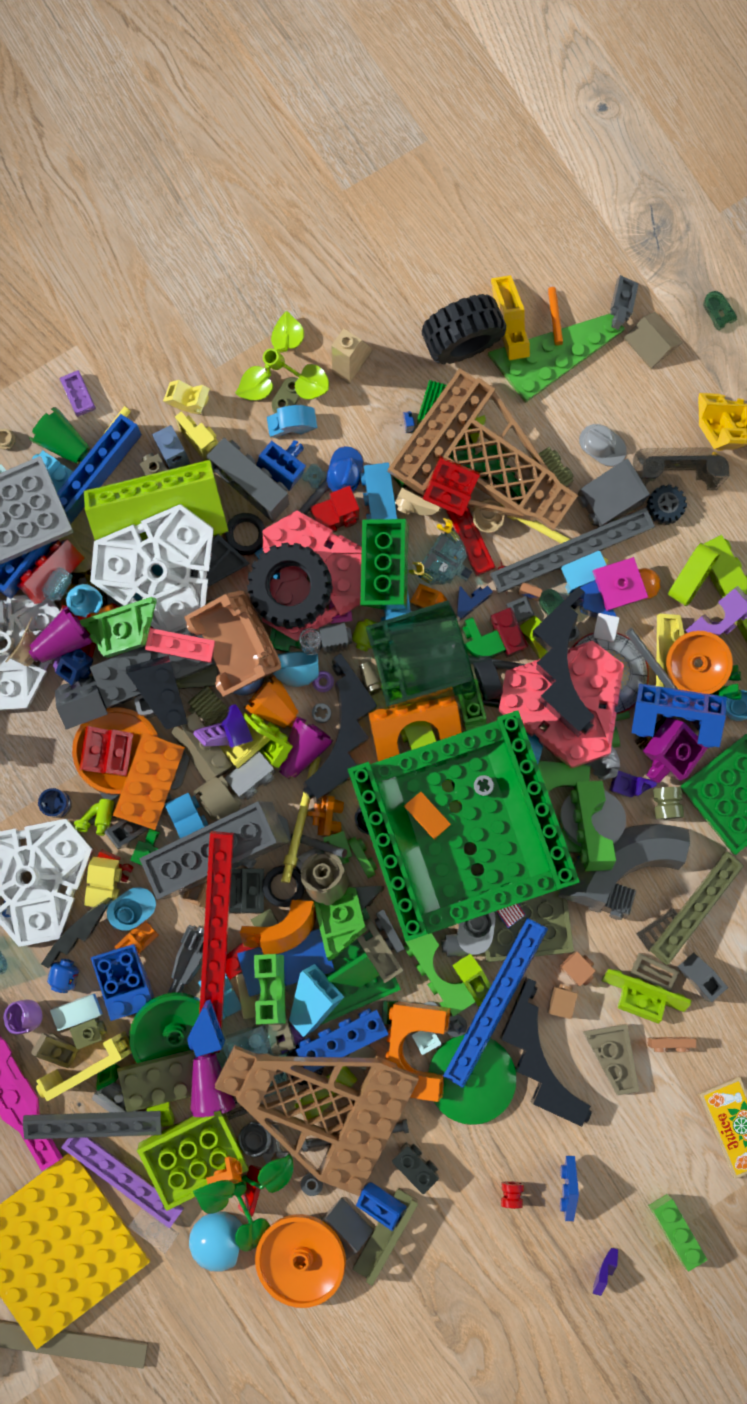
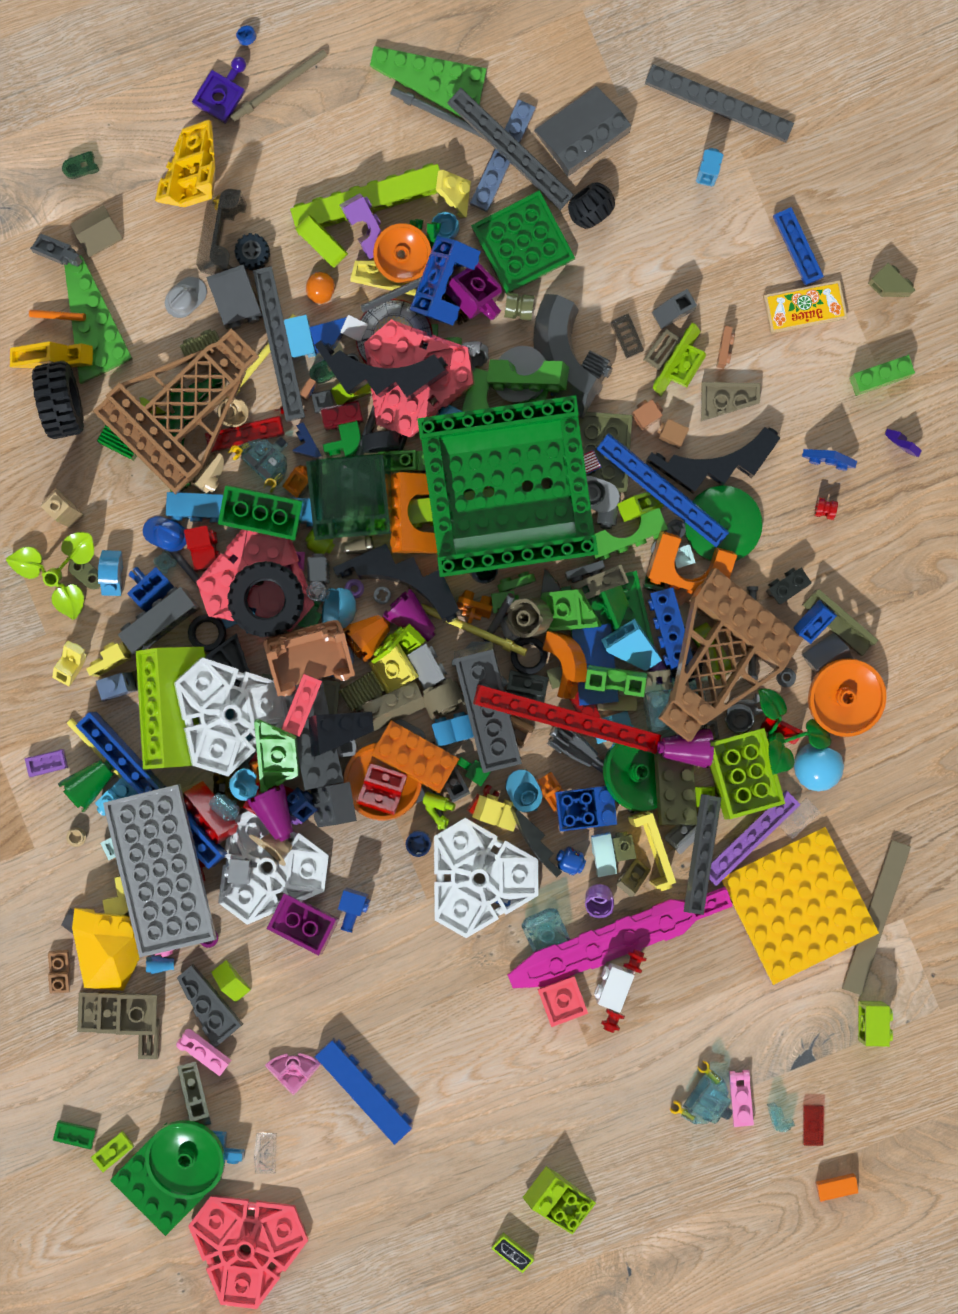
camera: 70 degrees left, 5 degrees up
green slope [96,1063,120,1091] -> none
dark tan brick [139,453,167,476] -> none
blue slope [187,1000,225,1057] -> none
medium lavender slope [193,722,229,747] -> none
orange bracket [206,1156,242,1185] -> none
dark purple slope [221,704,253,748] -> none
blue tile [403,411,415,433] -> none
orange slope [404,792,451,839] -> none
red slope [423,456,480,516] -> none
light grey bush [474,775,494,796] -> none
dark pink plate [592,557,648,611] -> none
dark purple slope [609,770,657,798] -> none
olive tile [650,851,744,965] -> none

